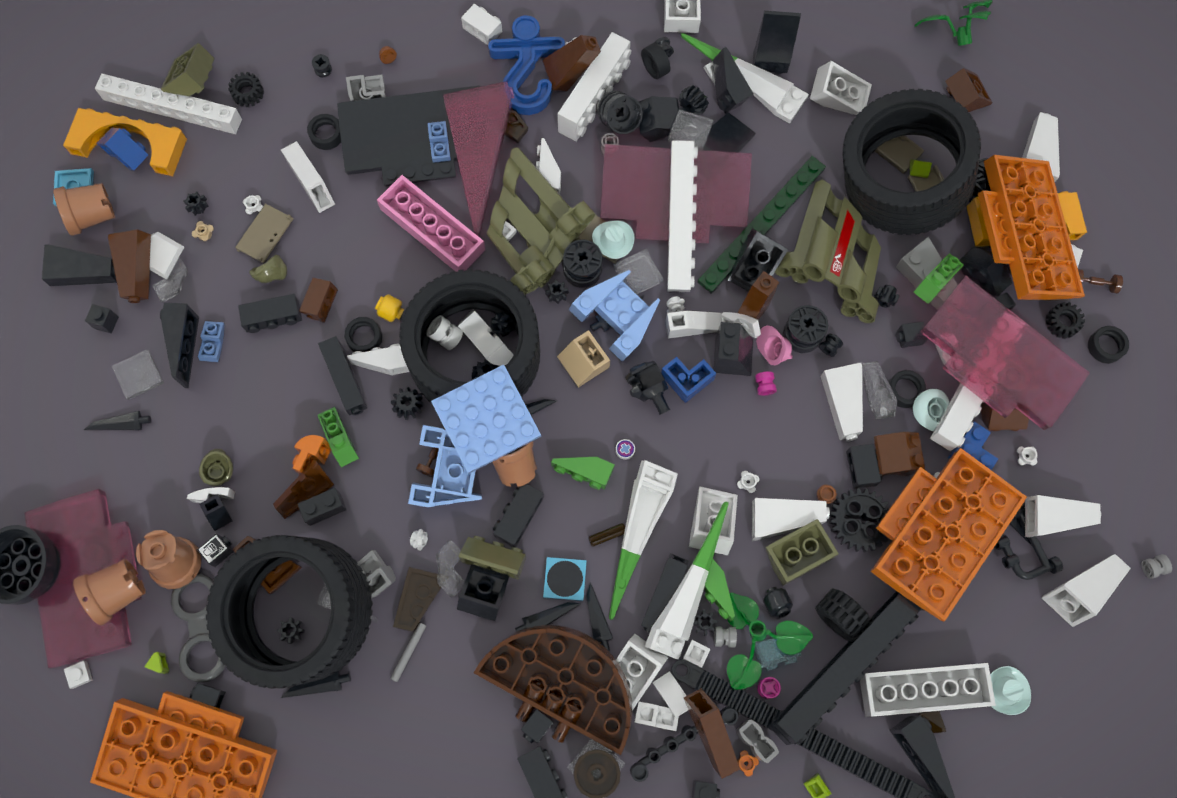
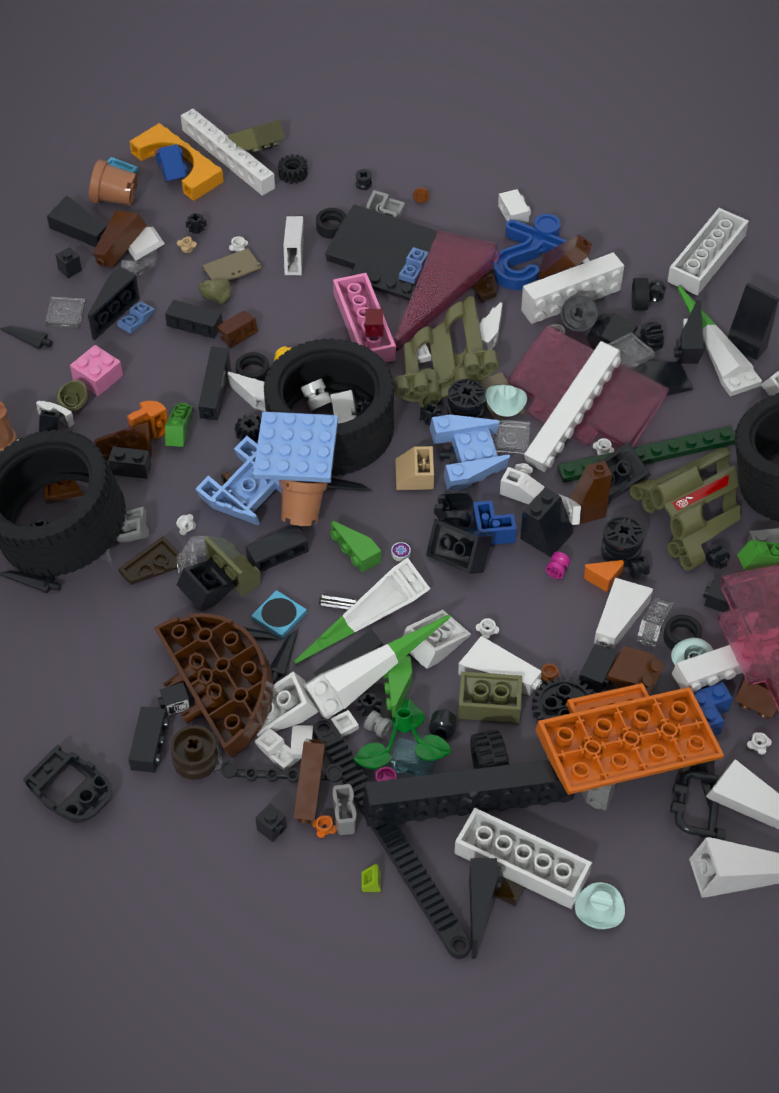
camera: 35 degrees right, 20 degrees down
light grey bar [390,622,426,682] -> none
bright pink piece [756,325,793,366] -> none
none -> bright pink brick [70,345,123,396]
none -> dark red brick [365,309,383,337]
none -> black slope [426,519,492,574]
none -> orange slope [583,560,624,592]
none -> white plate [593,438,614,455]

